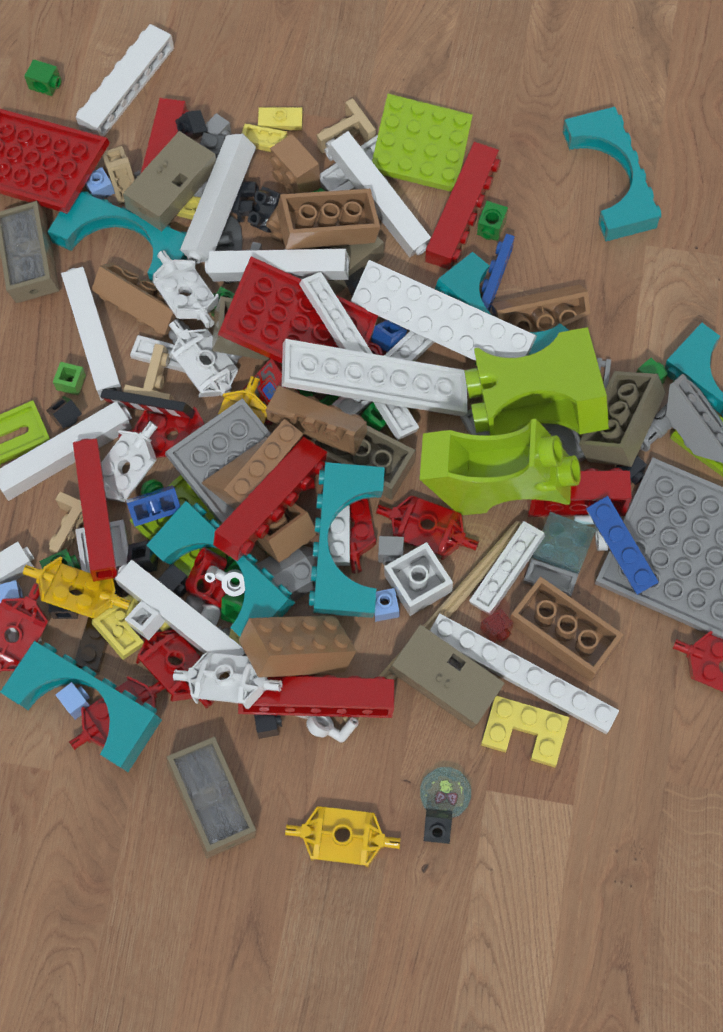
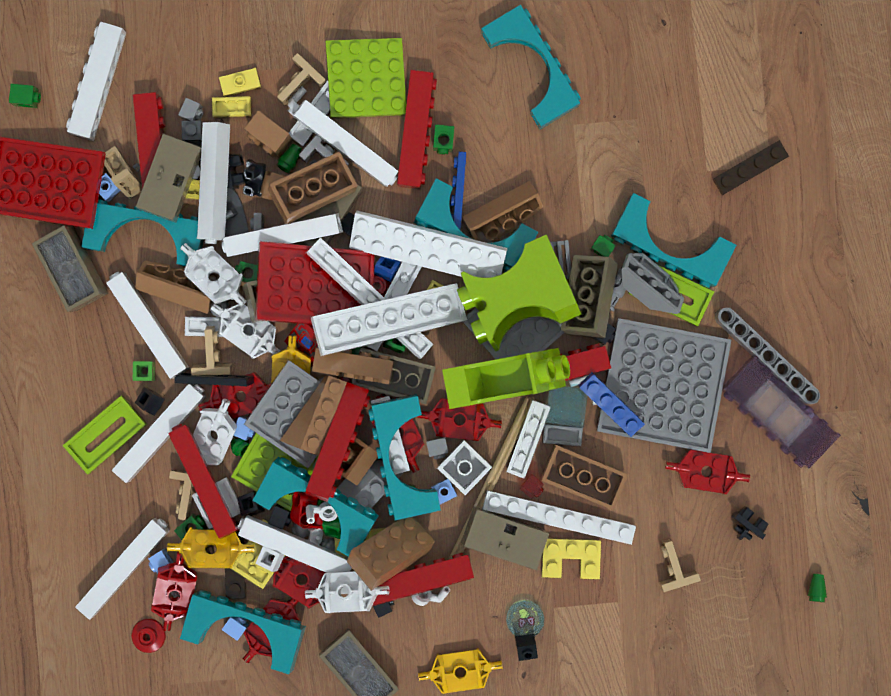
camera: 20 degrees left, 20 degrees up
blue brick [126,485,180,527] -> none
black plate [175,110,208,140] -> none
none -> light blue plate [234,416,255,440]
none -> tan bracket [659,539,701,592]

